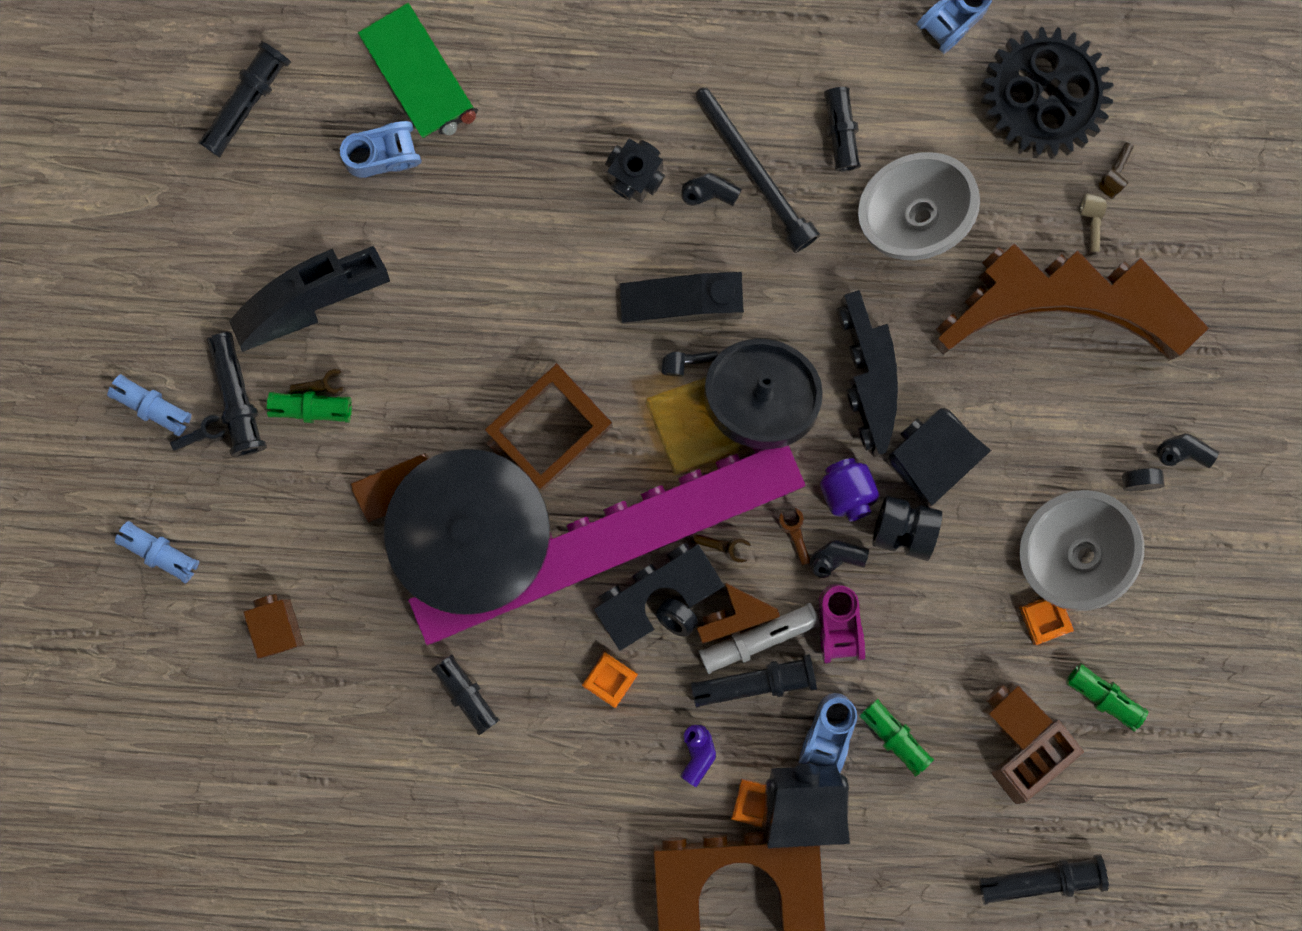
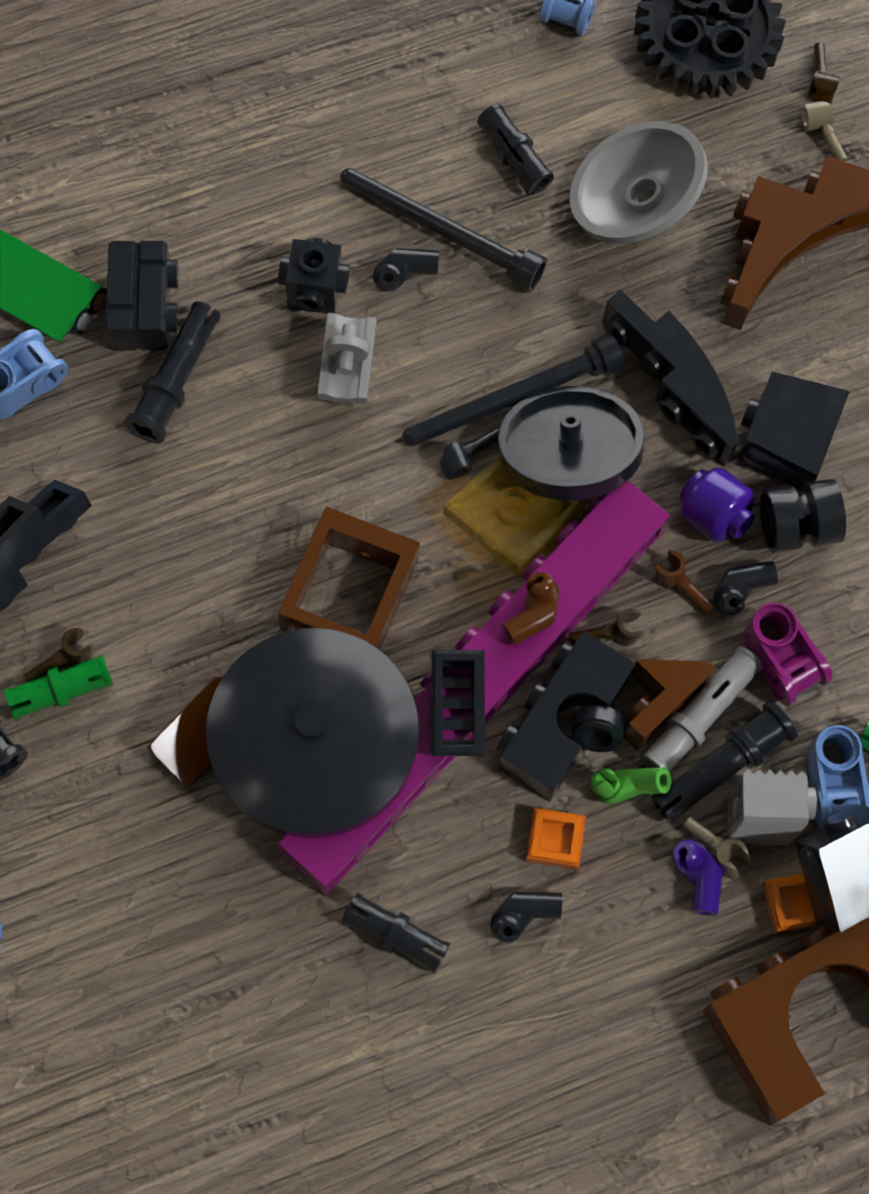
camera: 30 degrees left, 15 degrees down
reddish brown brick [243,594,304,659] -> none
black slope [620,272,744,324] -> none
none -> black brick [106,241,179,351]
none -> black pin [123,301,221,444]
none -> light grey hips [317,313,377,406]
none -> black piece [402,333,625,446]
none -> black slope [429,650,485,756]
none -> black arm [490,891,562,943]
none -> reddish brown arm [502,572,560,646]
none -> bright green arm [590,767,671,805]
none -> dark tan hand [683,817,752,880]
none -> light grey brick [726,769,817,845]

